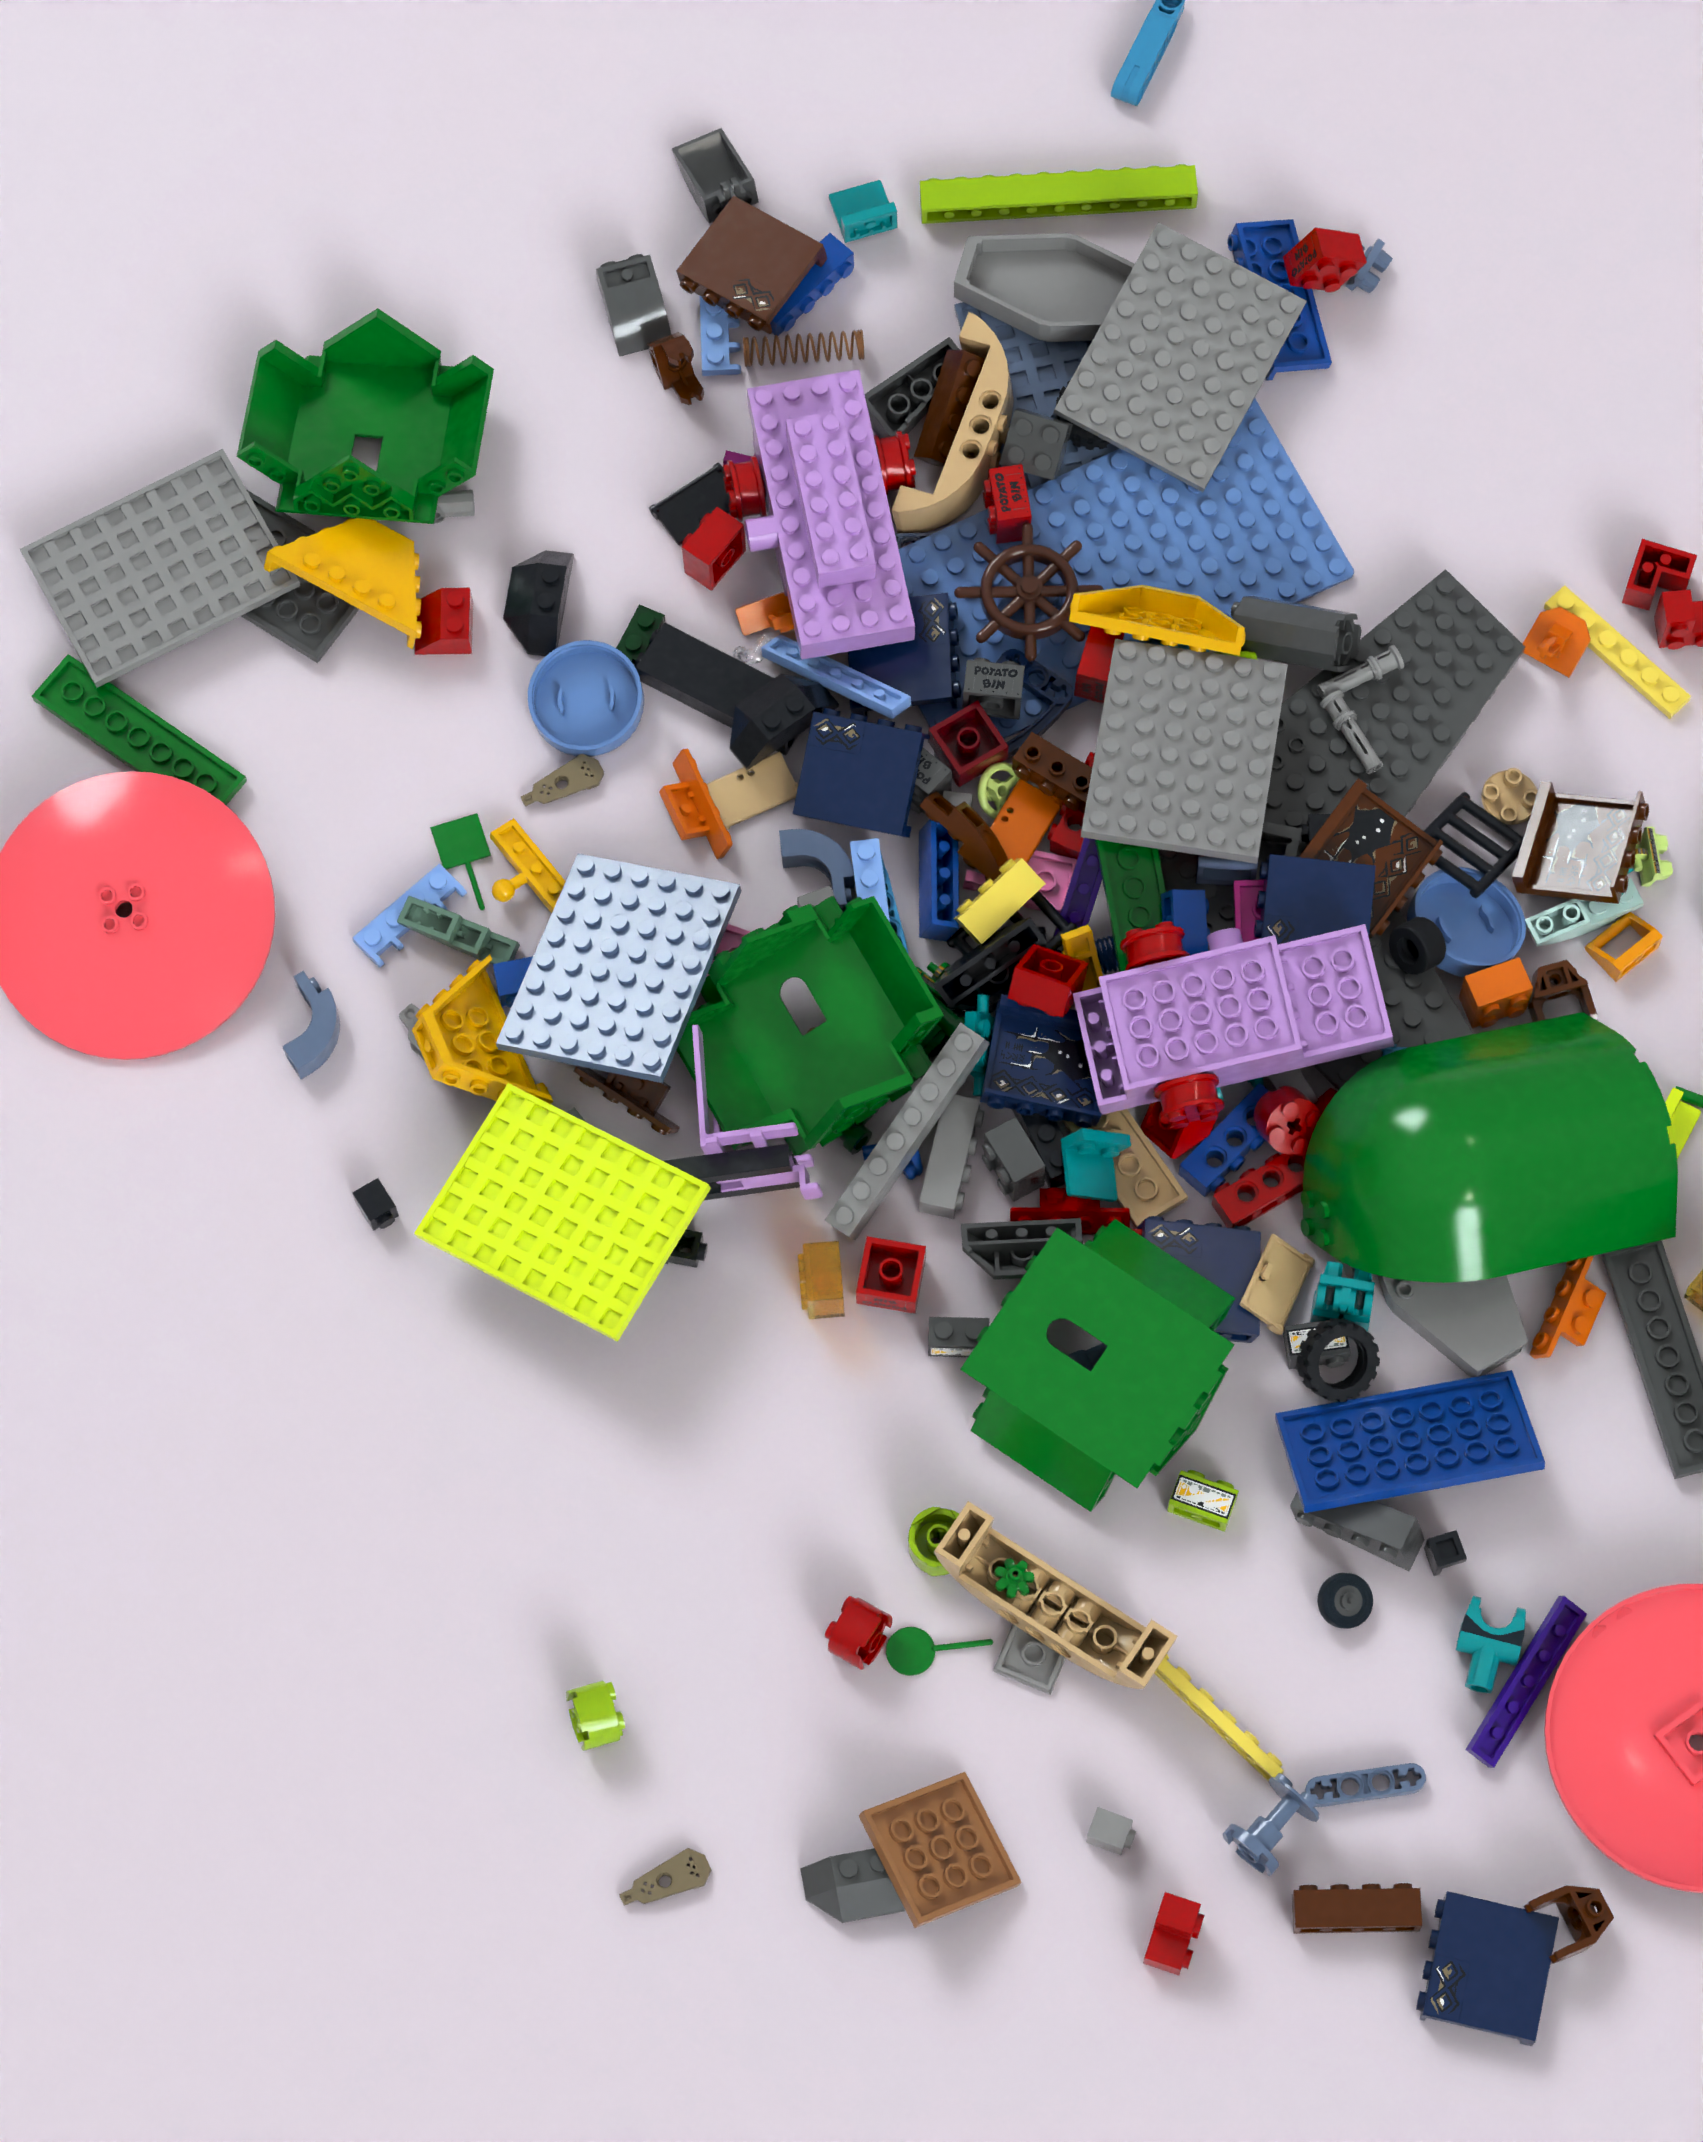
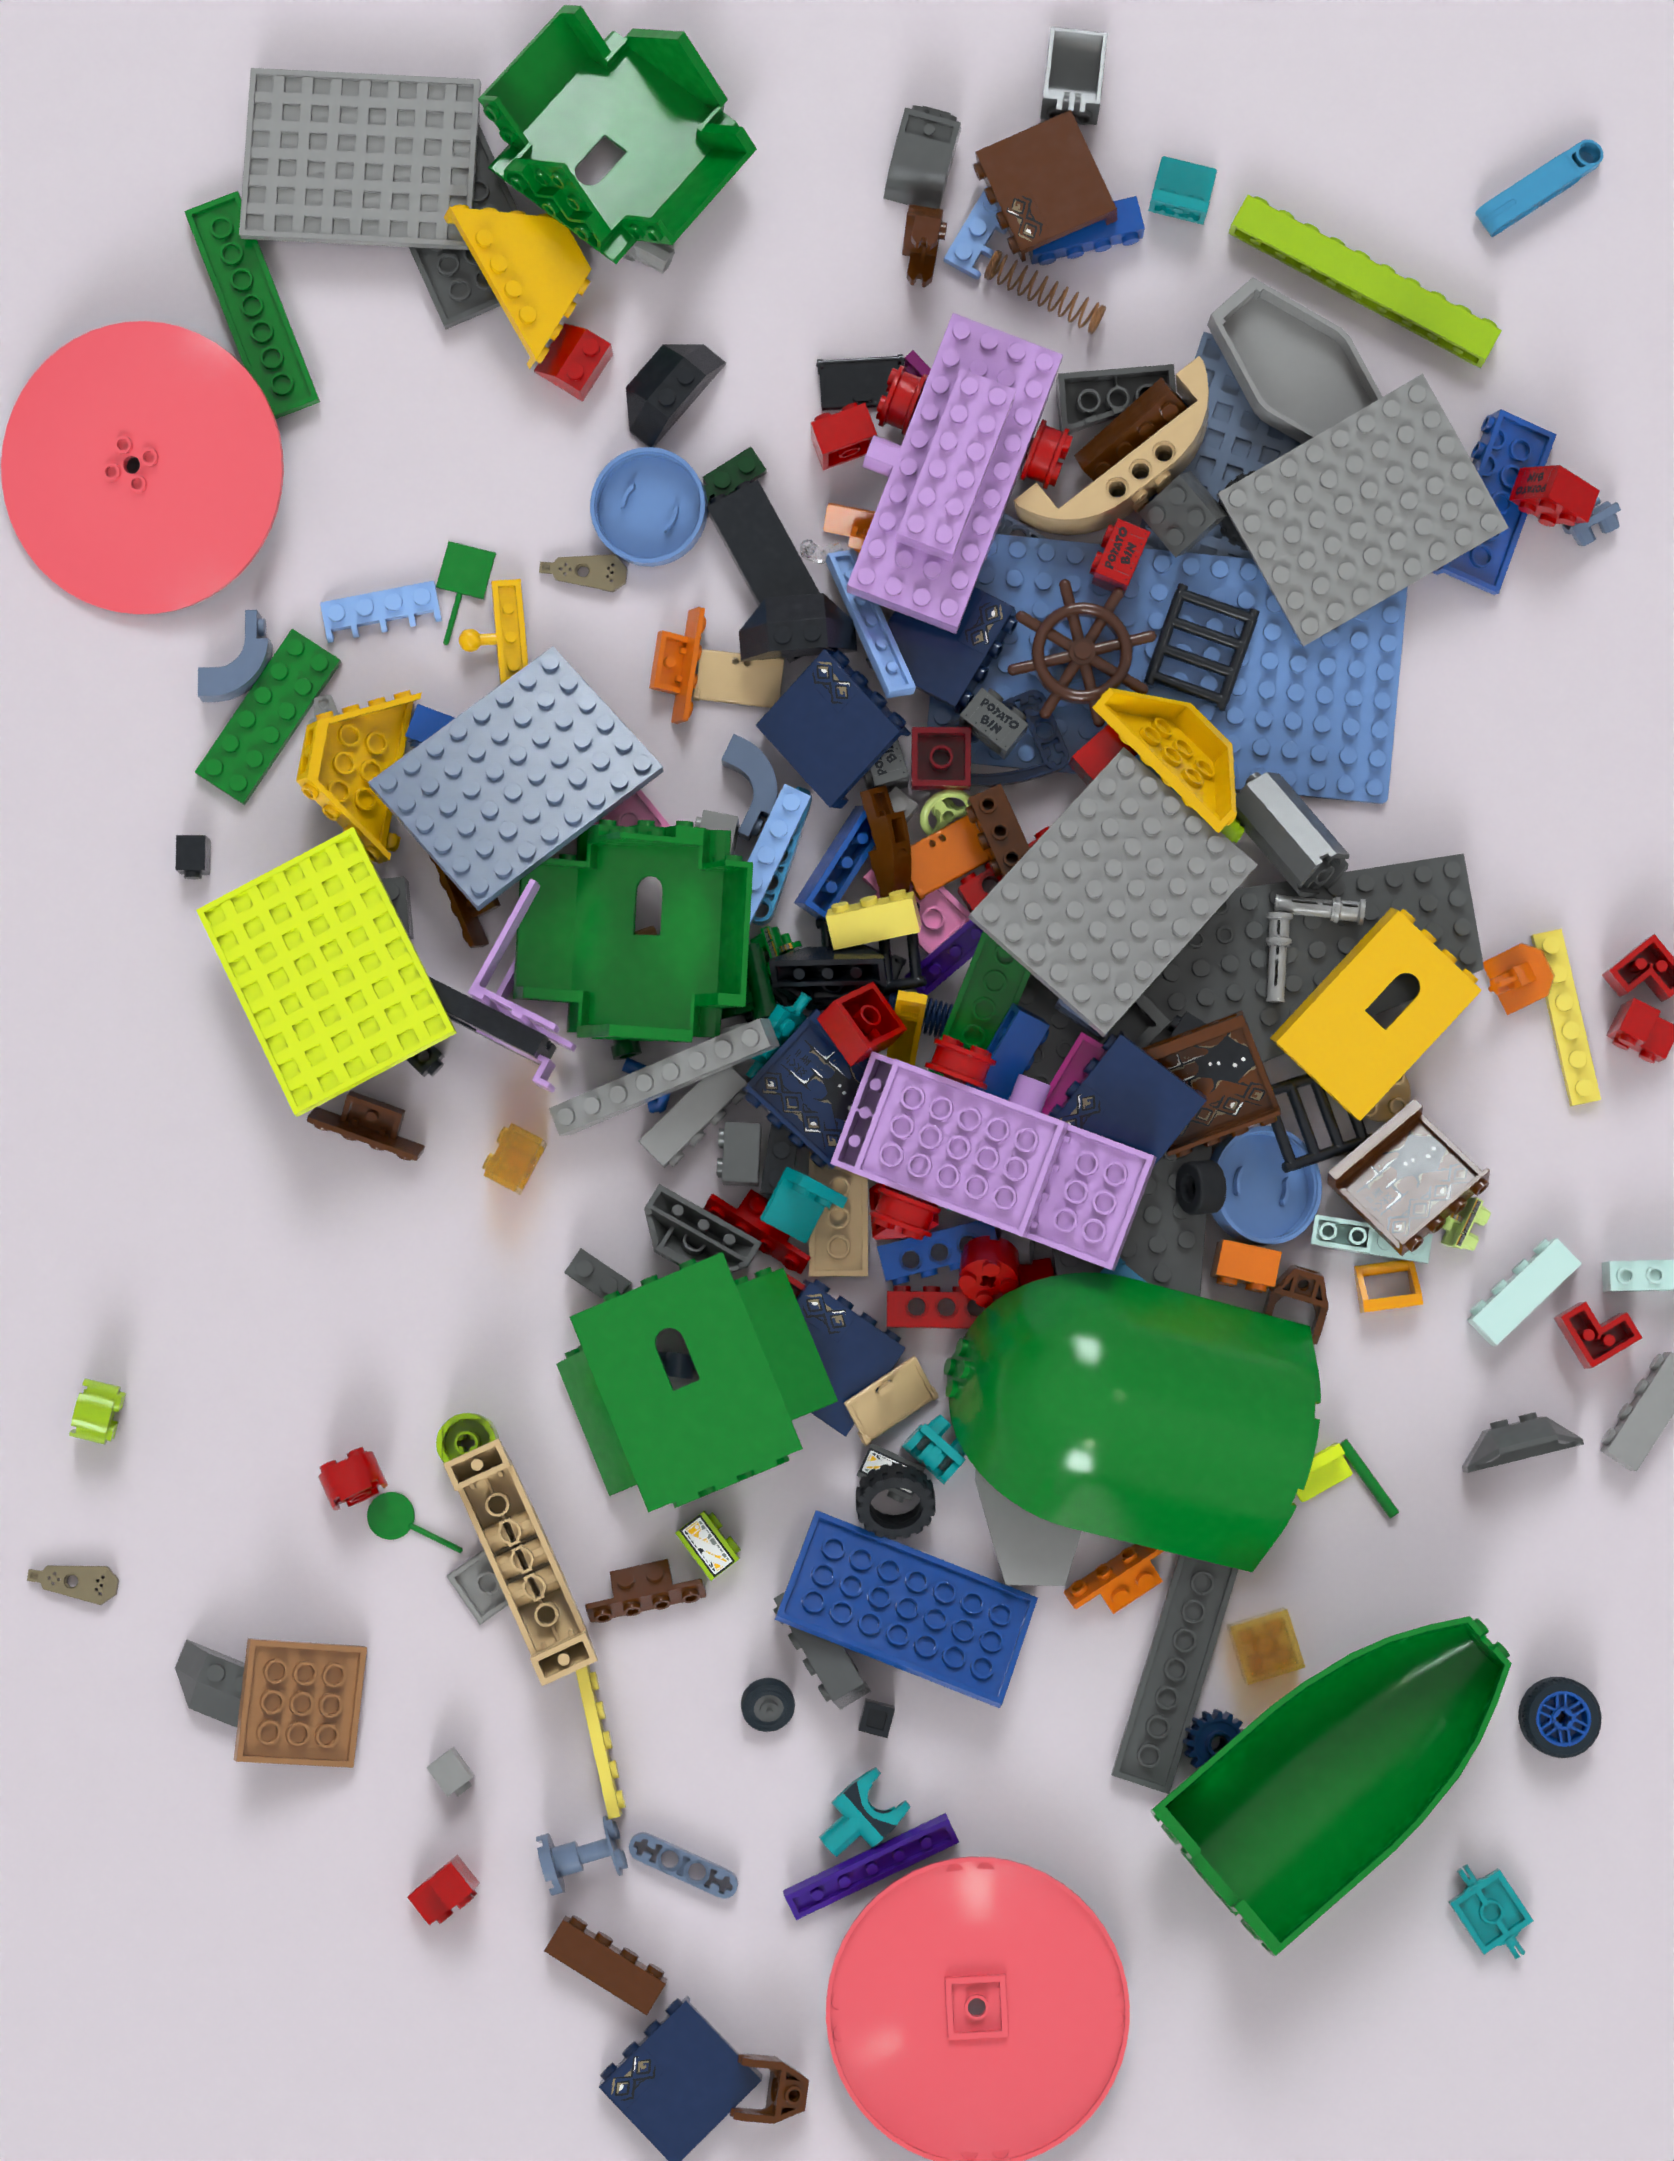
camera: 30 degrees right, 15 degrees up
sand green slope [397,896,520,965] -> none
red brick [856,1236,926,1314] -> none
green plant [994,1558,1035,1599] -> none
none -> green plate [195,629,341,805]
none -> reddish brown bracket [307,1090,425,1161]
none -> reddish brown bracket [585,1559,706,1623]
none -> black bar [1144,583,1260,711]
none -> yellow panel [1270,908,1482,1121]

